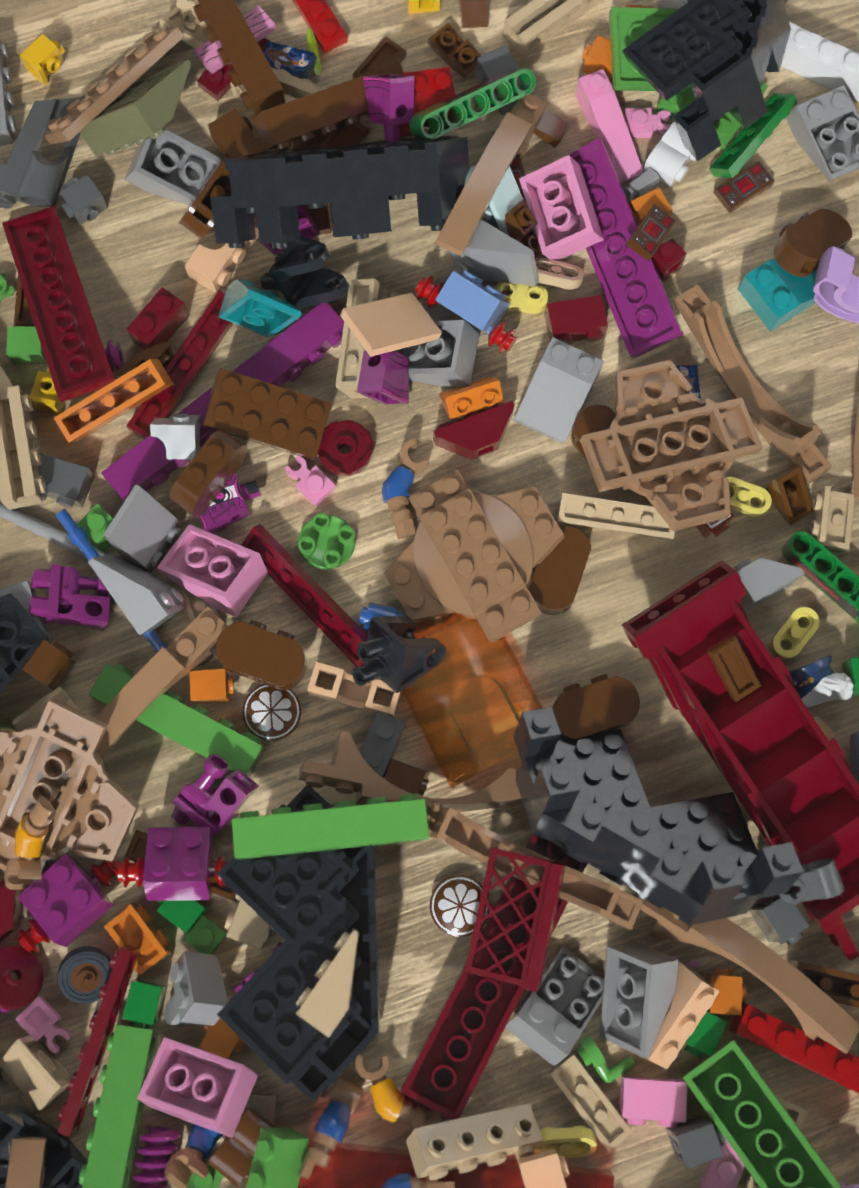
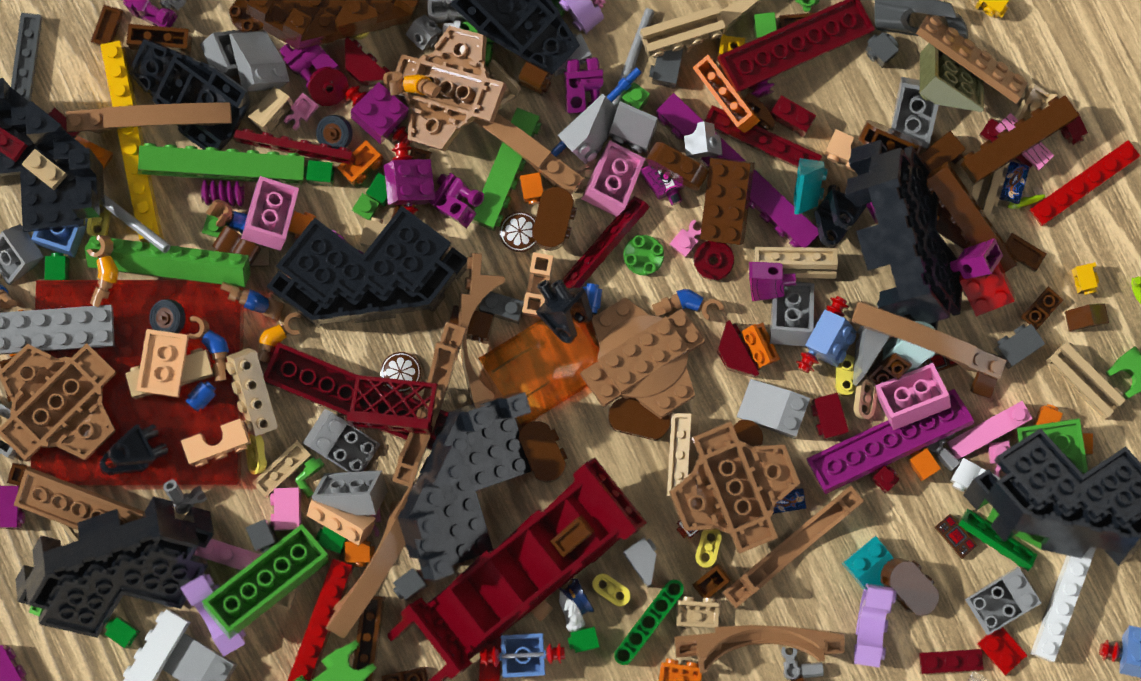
camera: 90 degrees right, 5 degrees up
light grey brick [165,951,227,1027] -> none
bright green brick [232,794,429,859] -> none
tan slope [296,930,359,1037] -> none
light nougat tile [340,293,442,357] -> none
green beam [409,69,536,139] -> none
tile [626,204,676,261] -> none
dark grey piece [779,858,845,904] -> none

